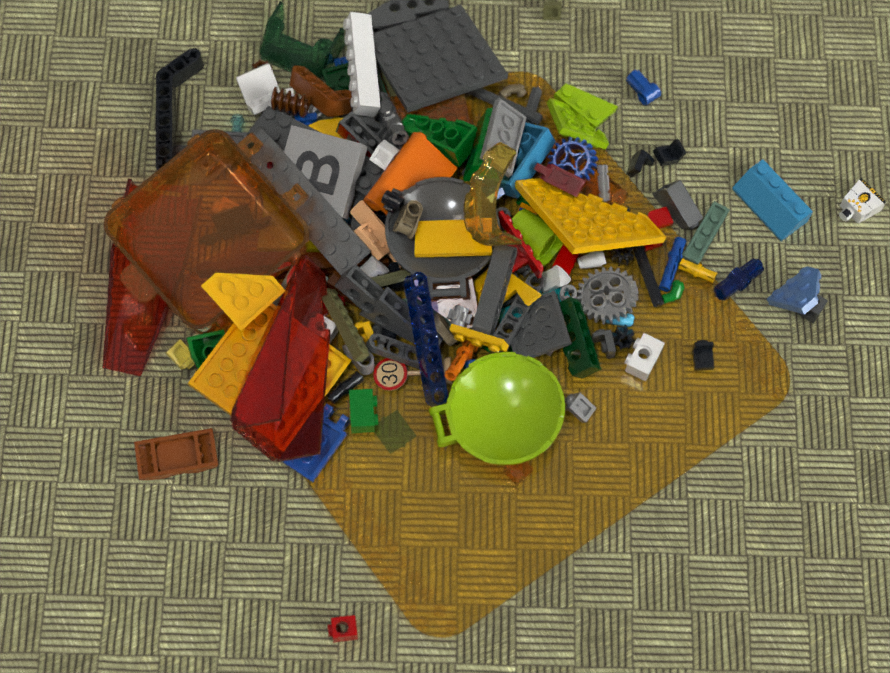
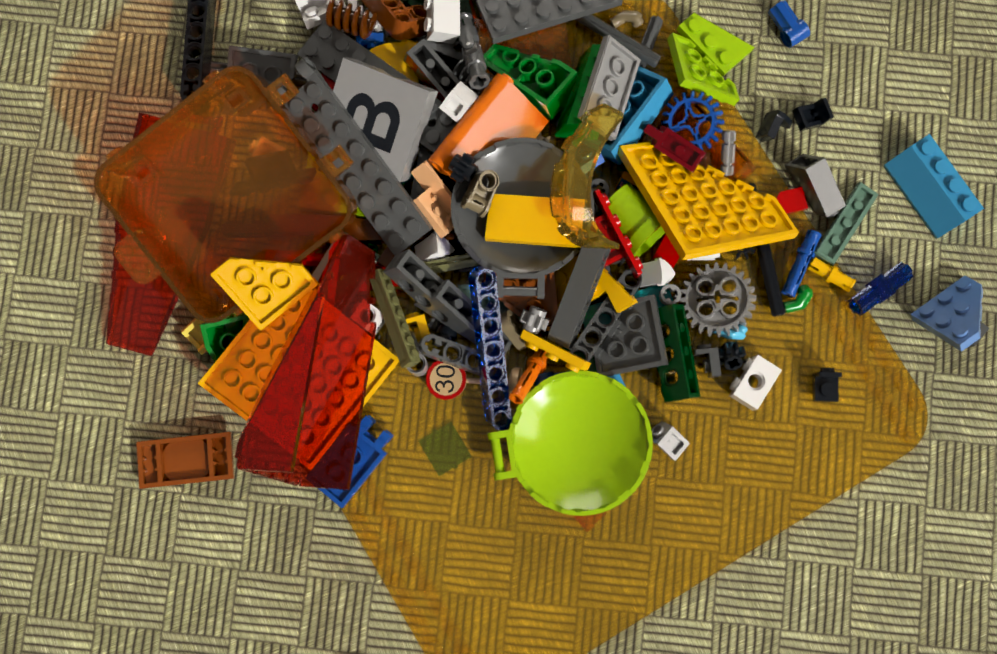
camera: 10 degrees right, 15 degrees up
clear light blue pin [230,114,245,132] -> none
black pin [326,371,364,404] -> none
green brick [349,389,378,433] -> none

